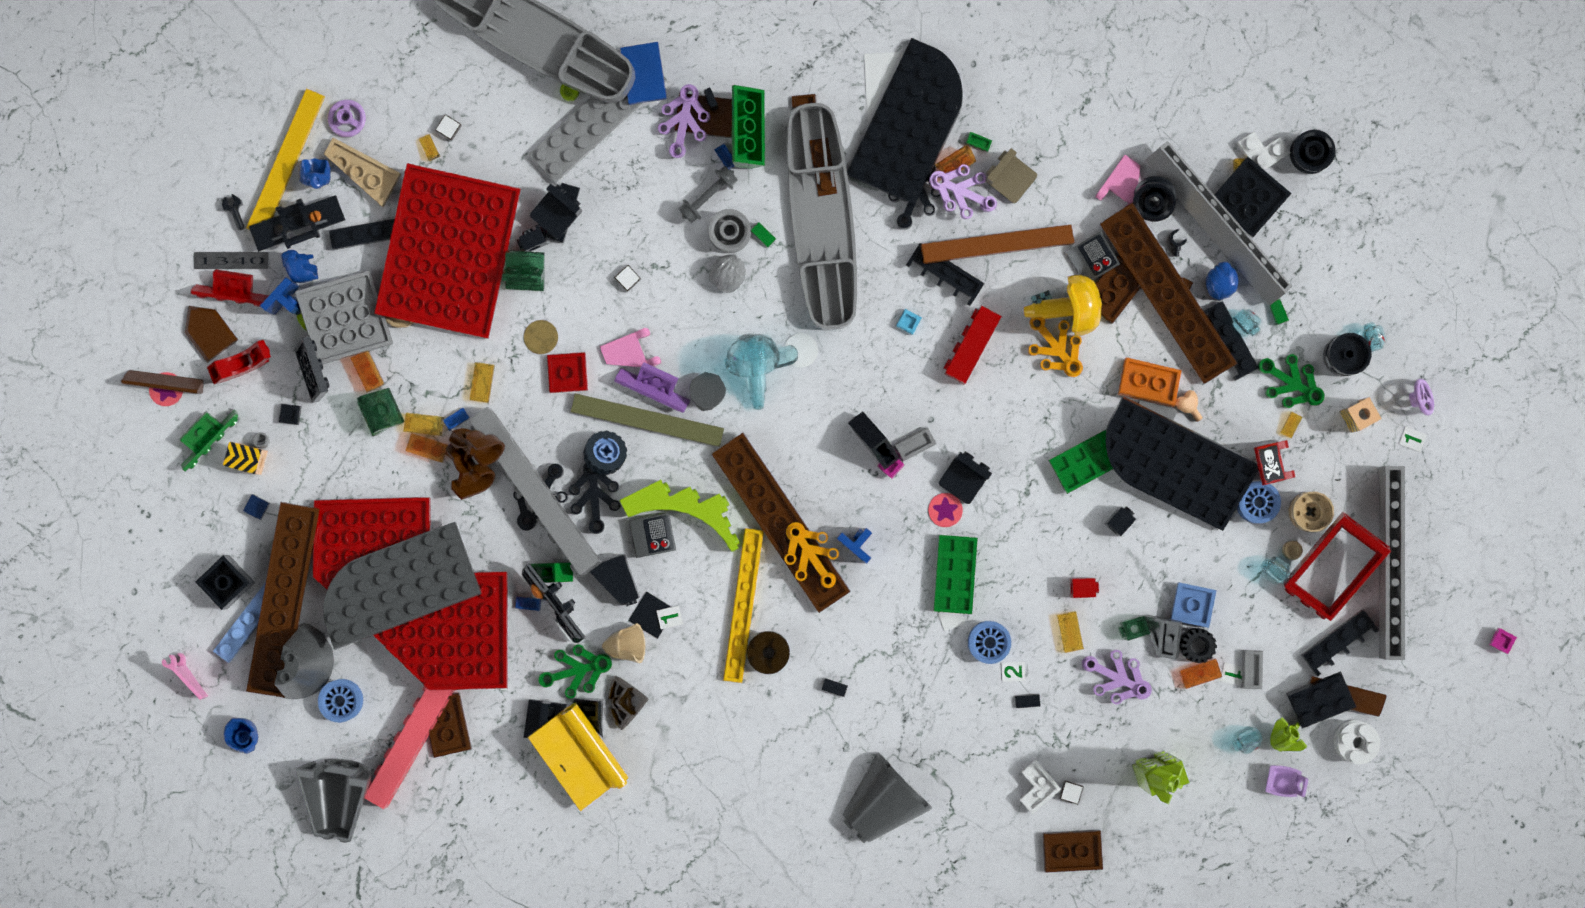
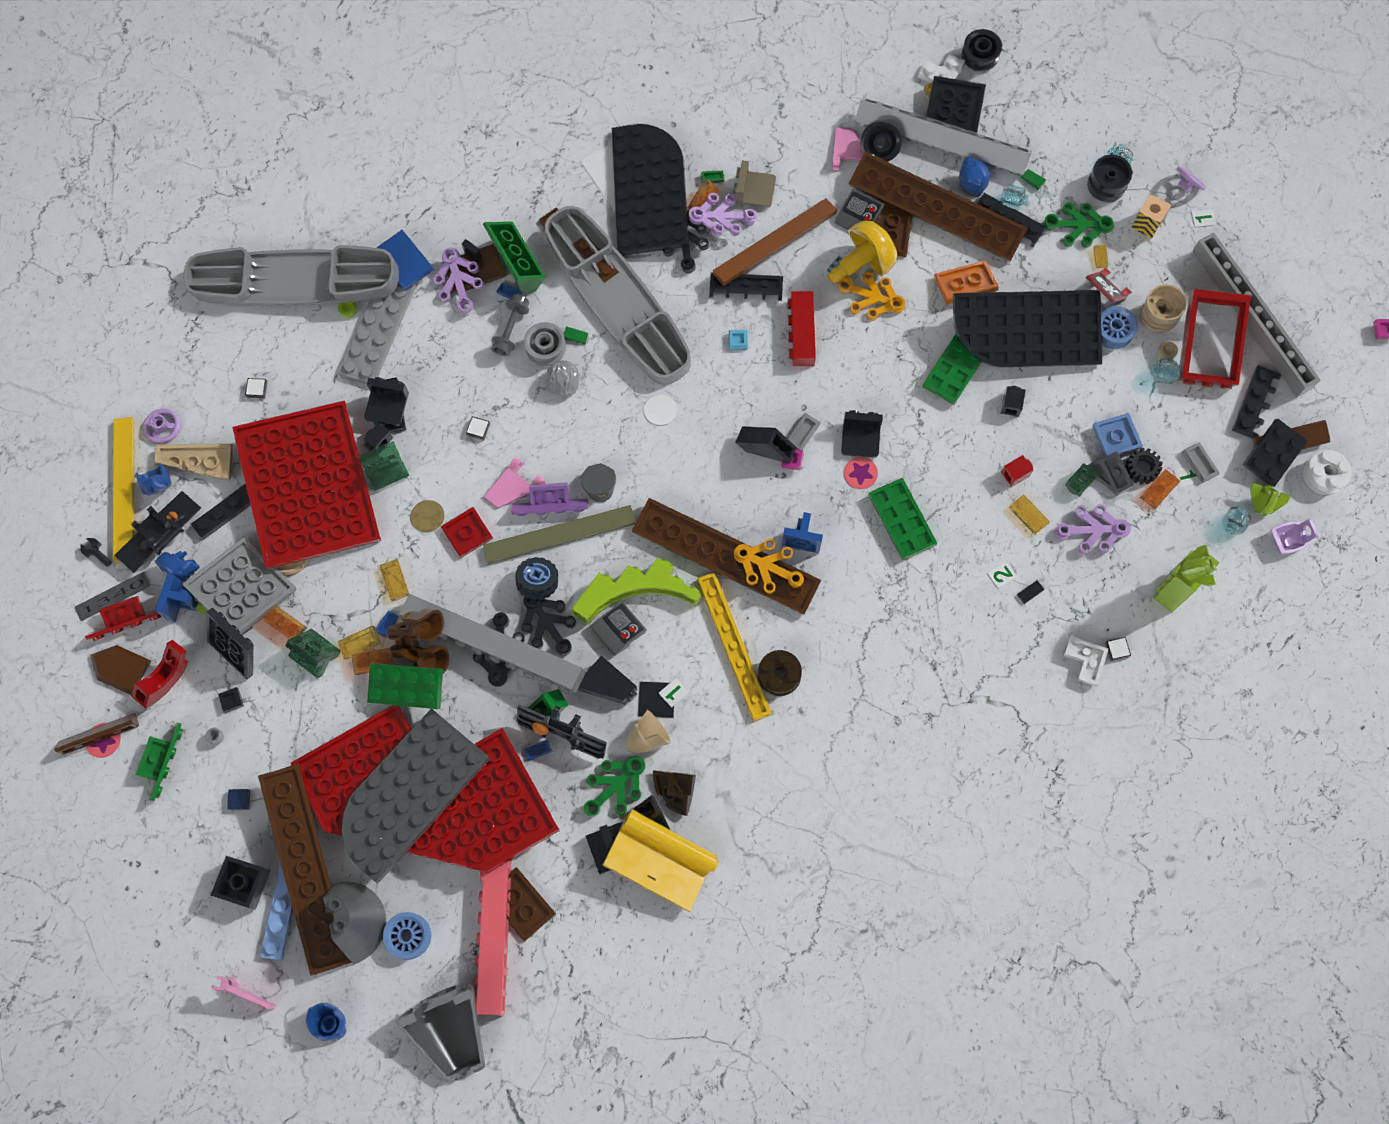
camera: 25 degrees left, 15 degrees down
piece [223,442,268,475] -> none
clear yellow piece [419,134,440,161] -> none
clear light blue piece [724,333,798,410] -> none
black piece [821,678,848,697] -> none
dark grey cone [843,752,932,843] -> none
medium blue wheel [968,621,1011,664] -> none
reddish brown tile [1042,830,1103,873] -> none
black piece [1169,229,1187,257] -> none
light nougat rock [1175,390,1203,422] -> none
none -> green plate [367,663,443,709]

